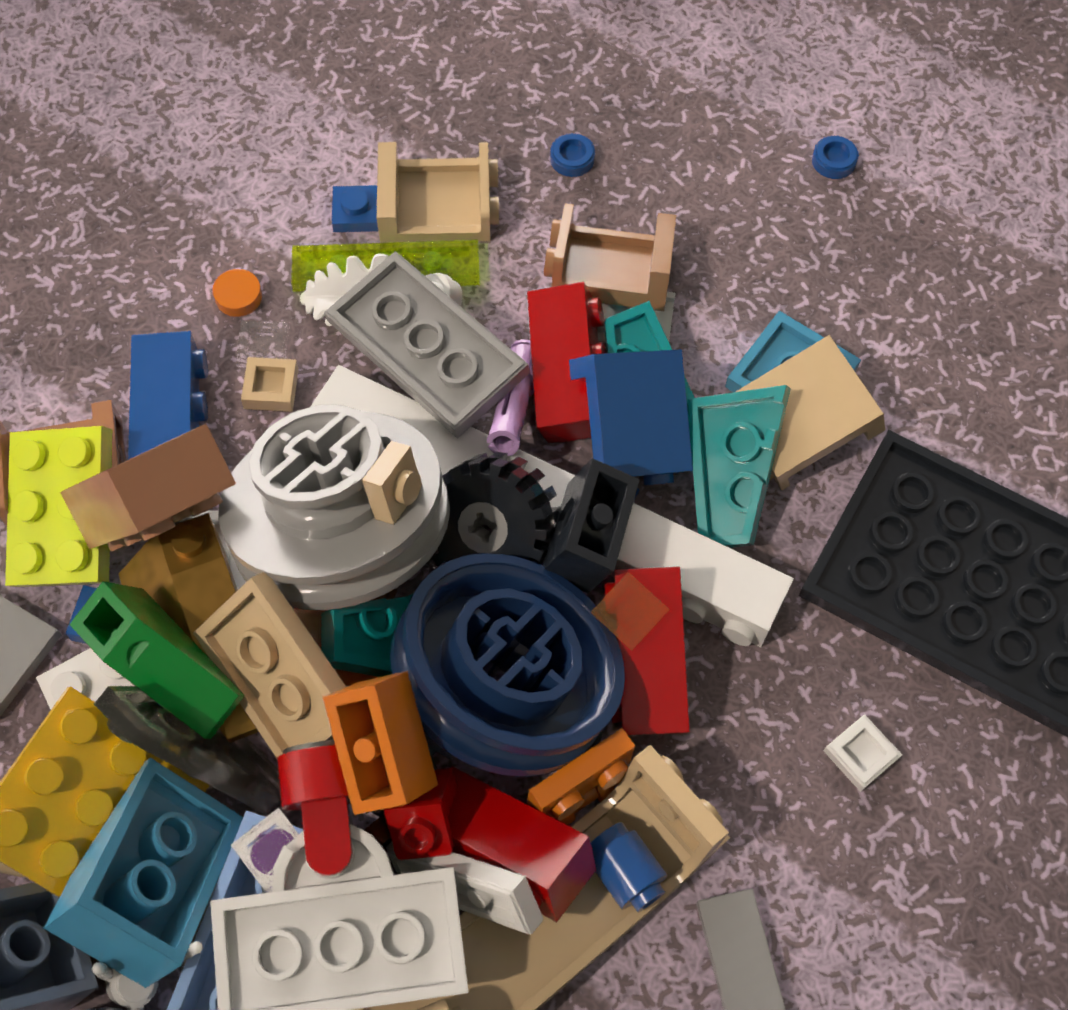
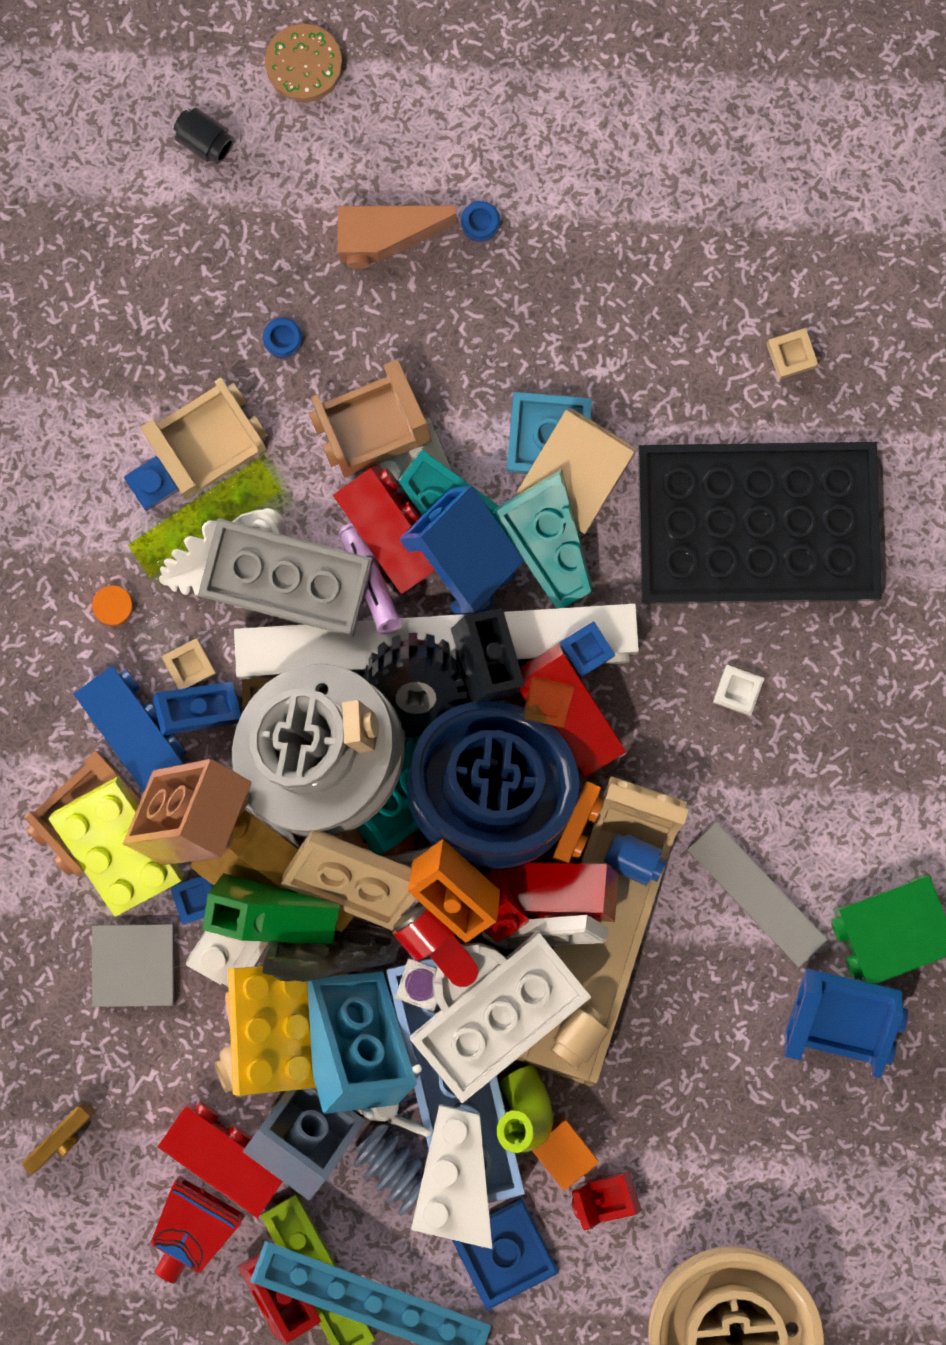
camera: 30 degrees left, 20 degrees up
none -> blue plate [153,681,241,735]
none -> nougat slope [338,205,457,269]
none -> blue plate [559,621,616,678]

